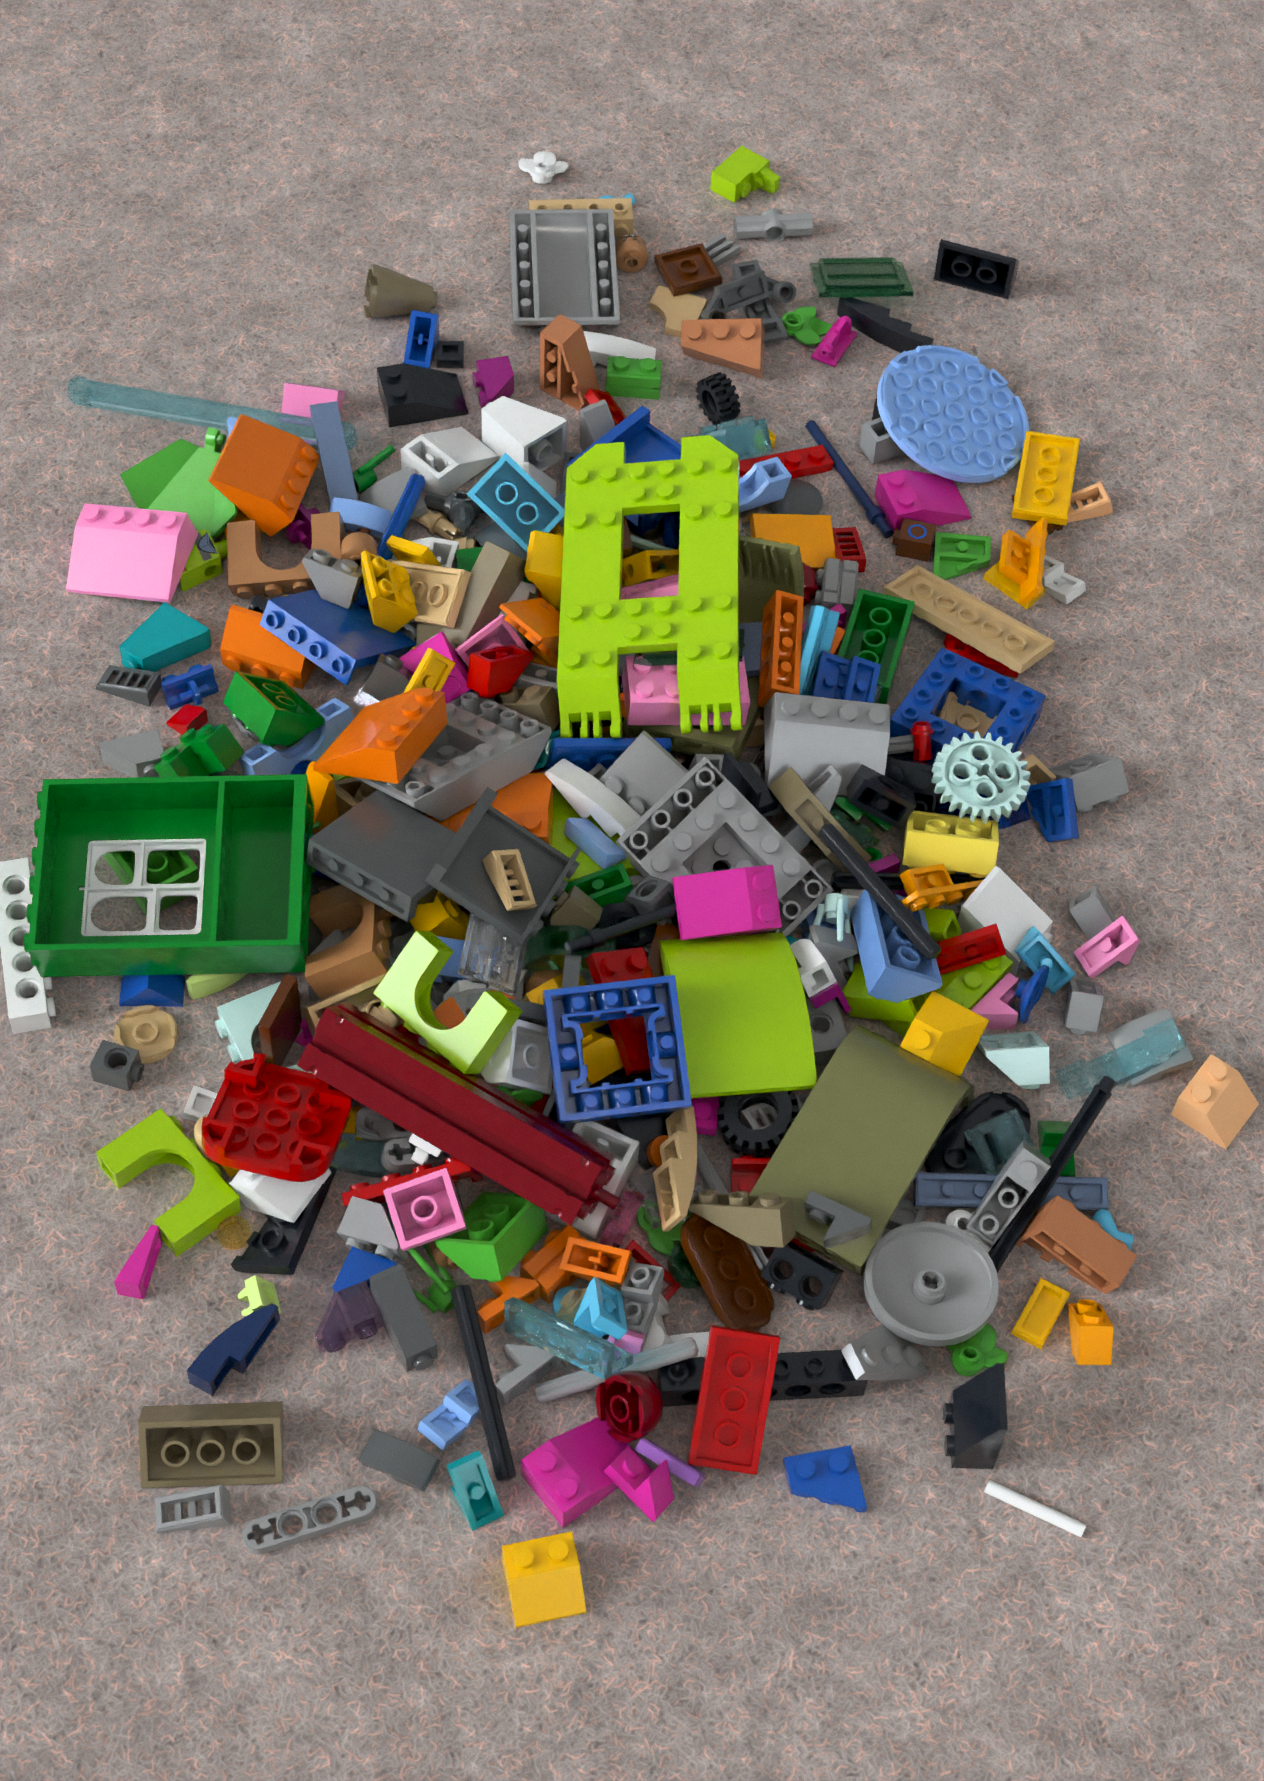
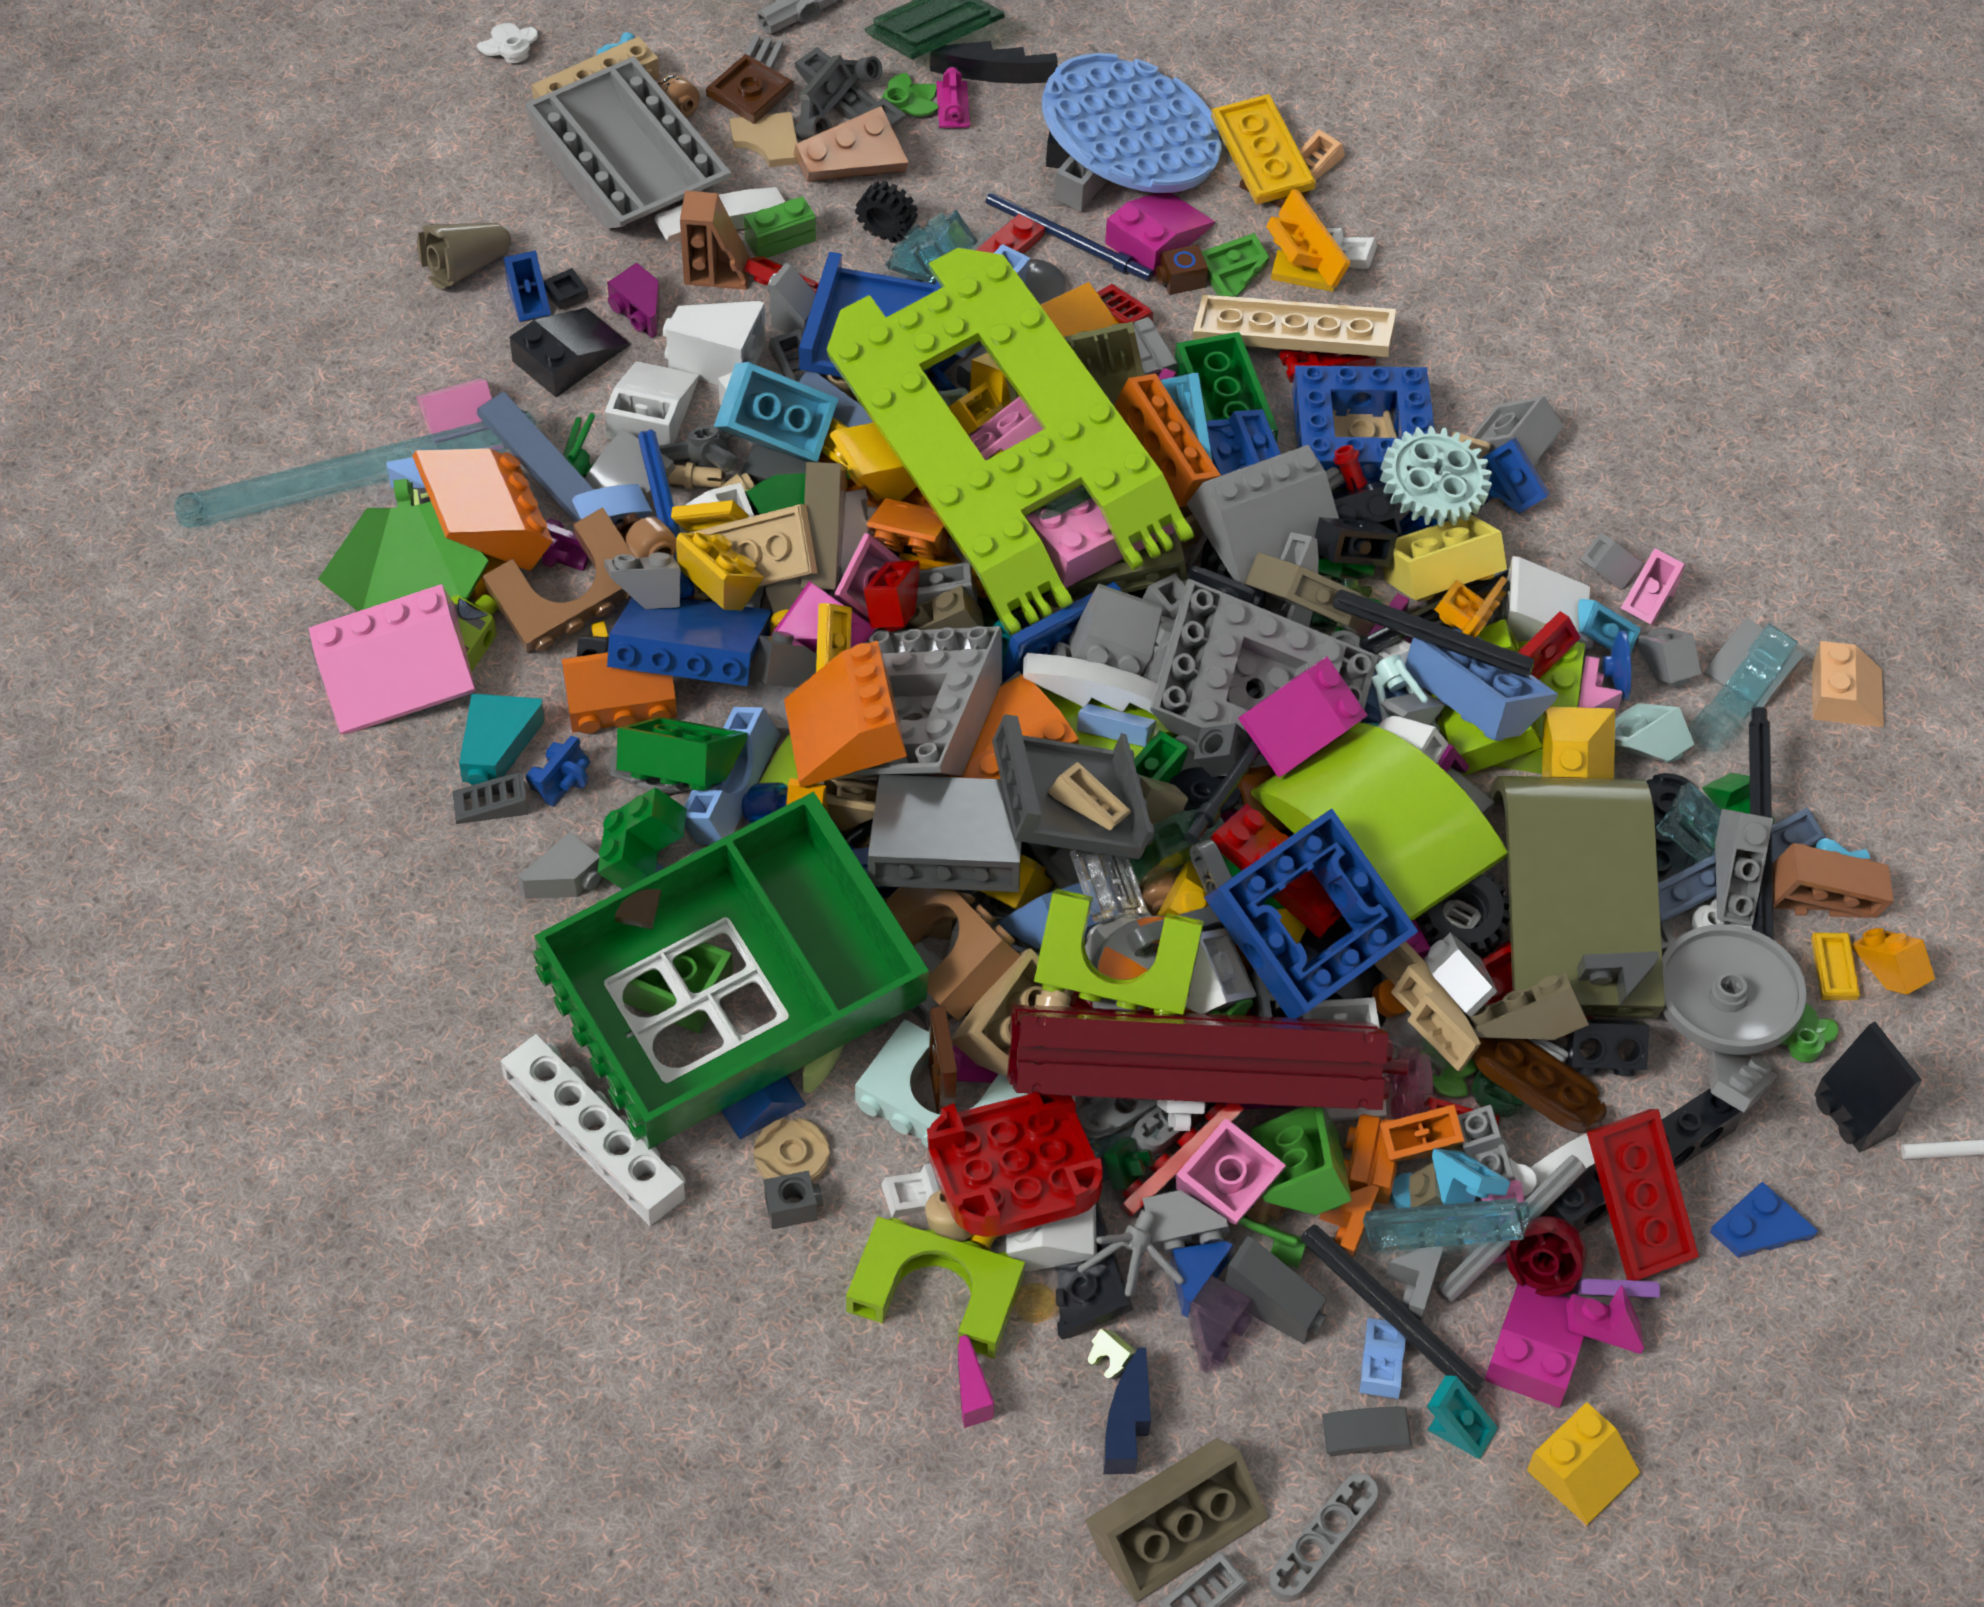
camera: 30 degrees left, 0 degrees up
red slope [166,704,208,735] -> none
none -> dark brown tile [615,889,662,929]
none -> light grey plant [1077,1210,1184,1298]
none -> dark green tile [1103,1138,1154,1190]
none -> slope [1424,932,1498,1017]

